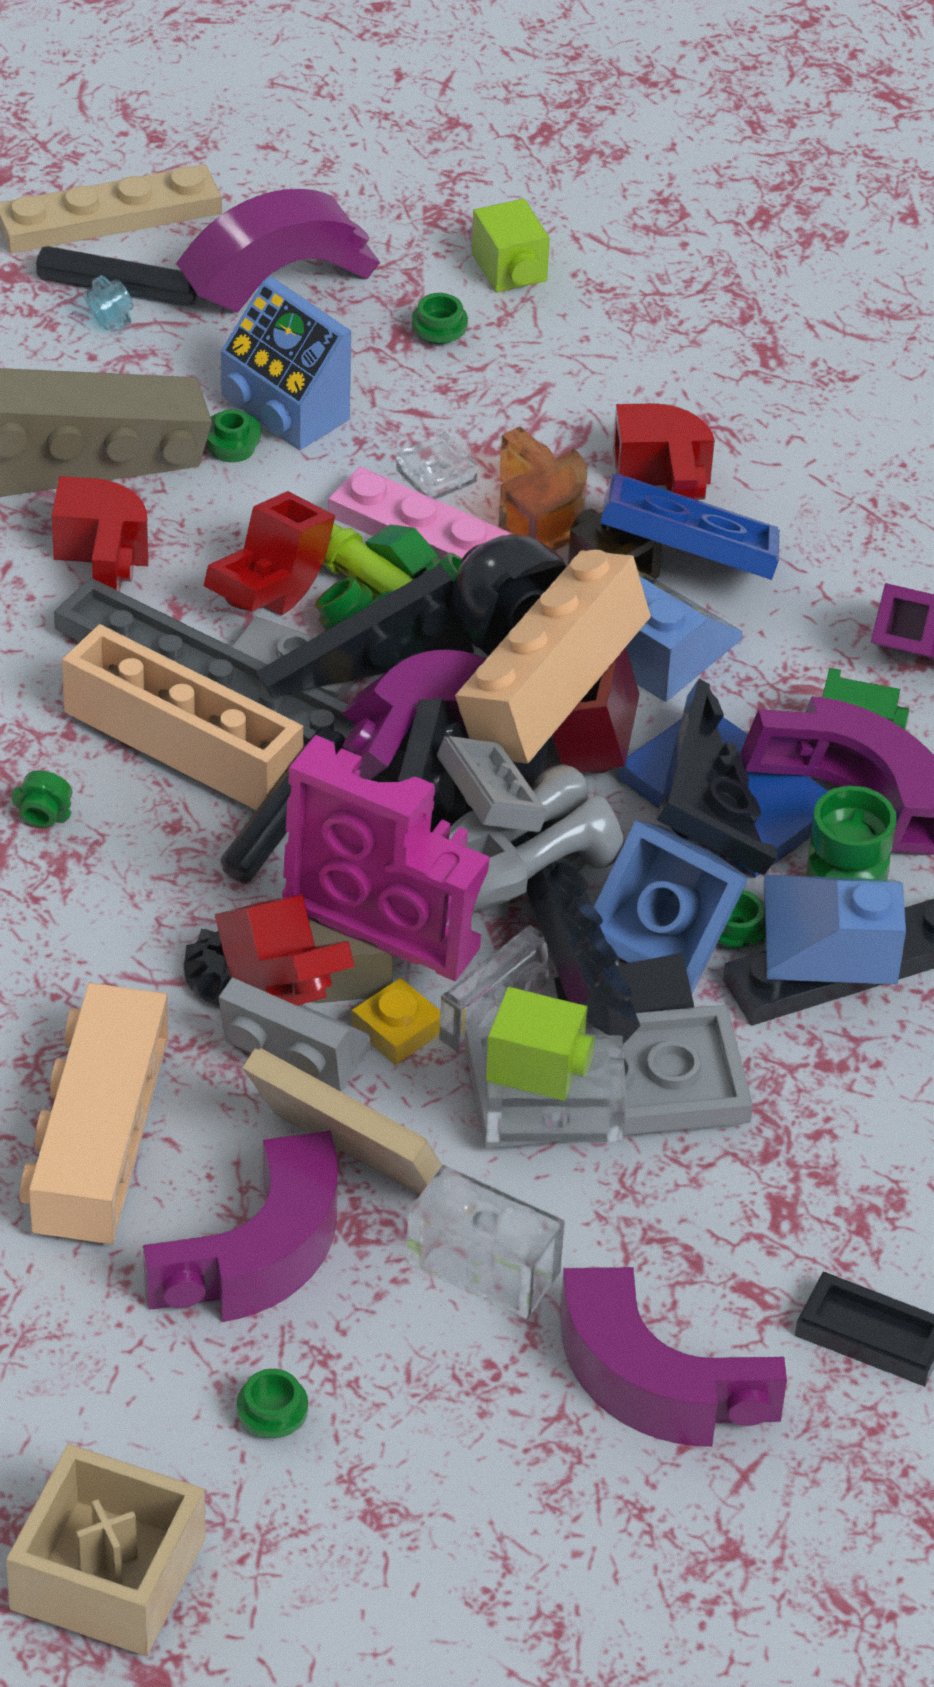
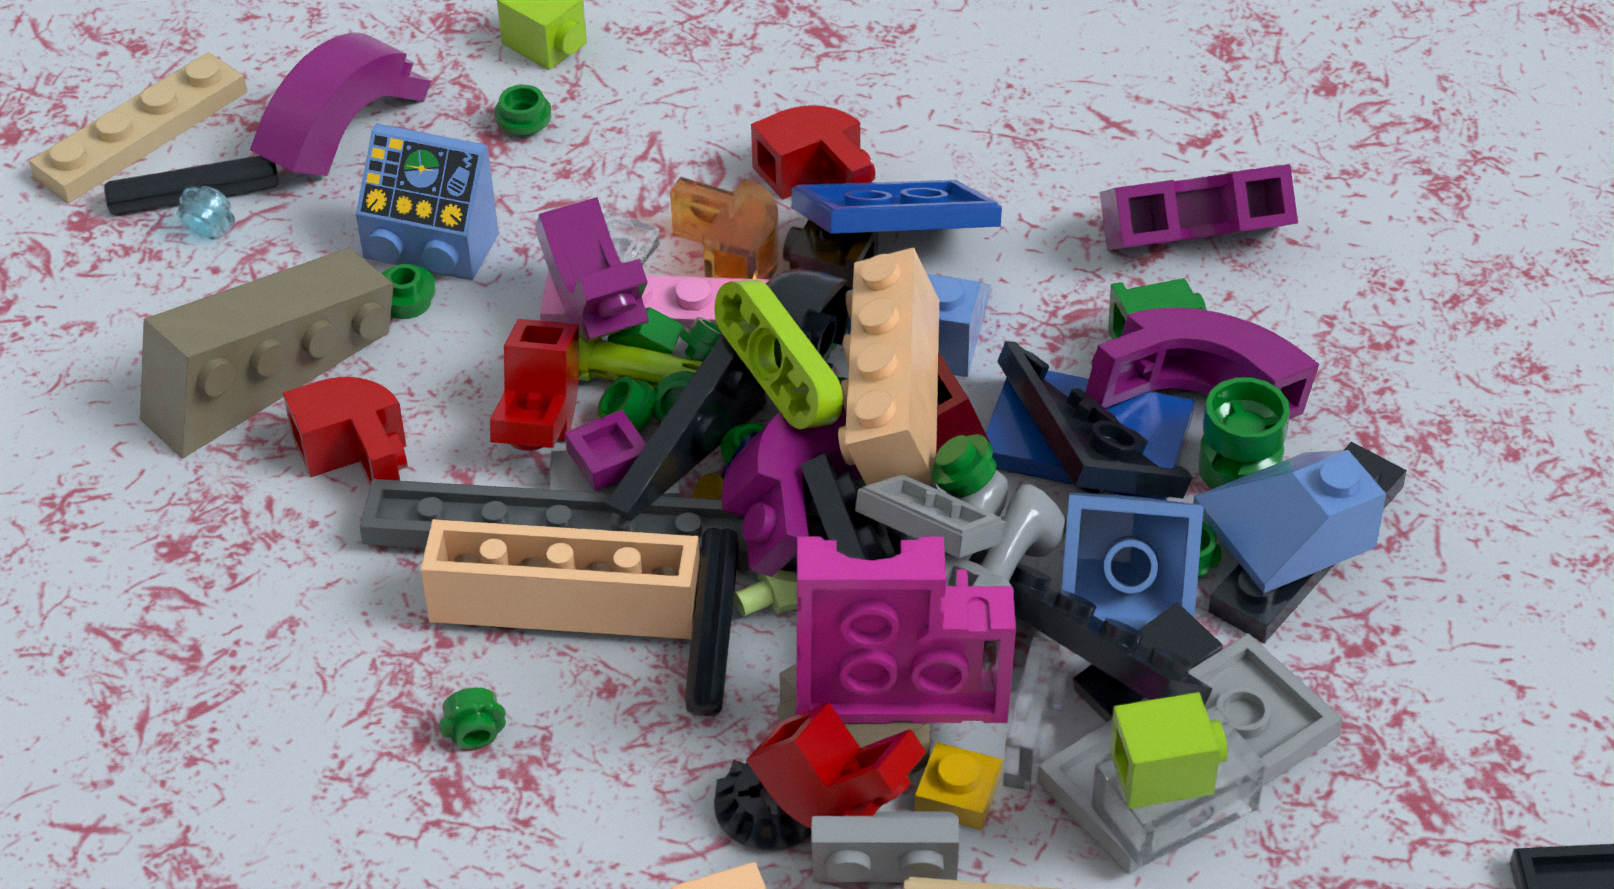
camera: 25 degrees left, 0 degrees up
none -> magenta arch [535,197,649,342]
none -> magenta tile [565,410,646,491]
none -> lime beam [714,280,843,429]
none -> green plate [932,435,997,497]

